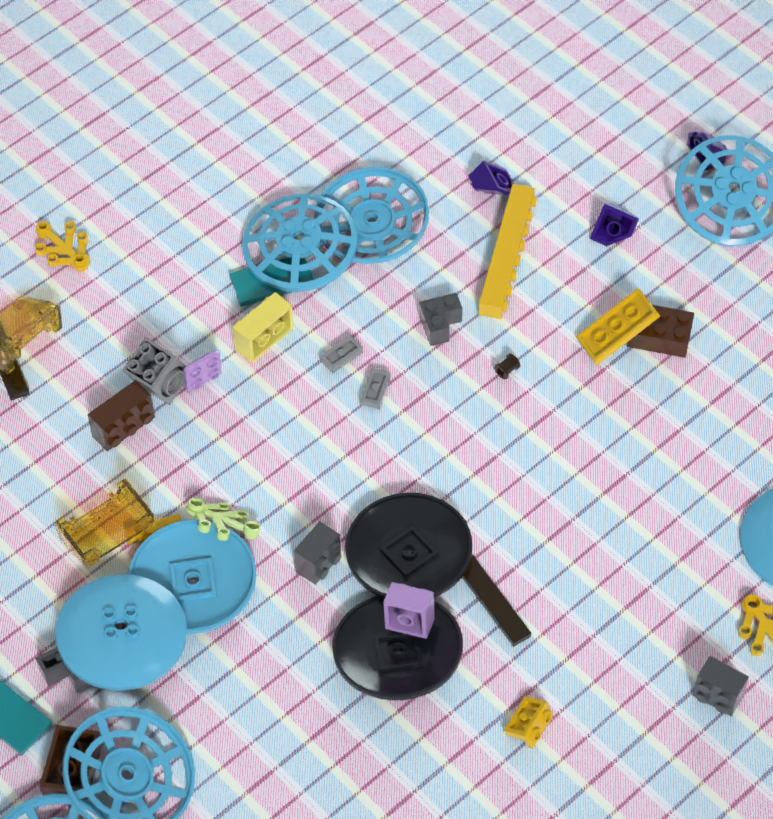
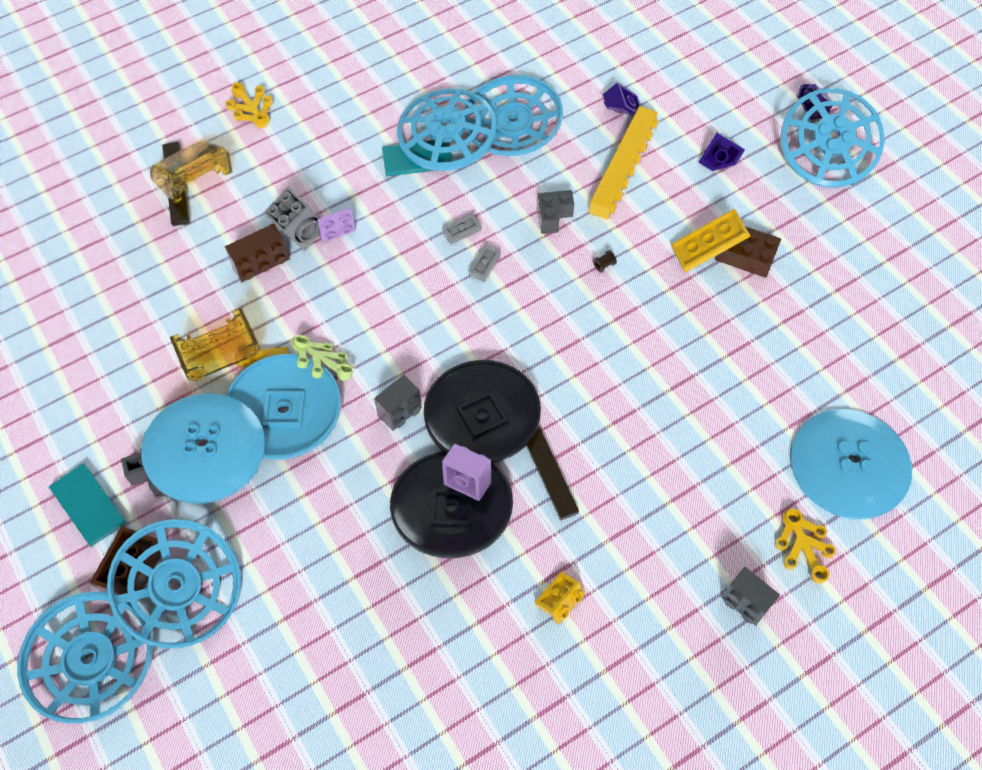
camera: 10 degrees right, 5 degrees up
light yellow brick [232,292,294,364] -> none

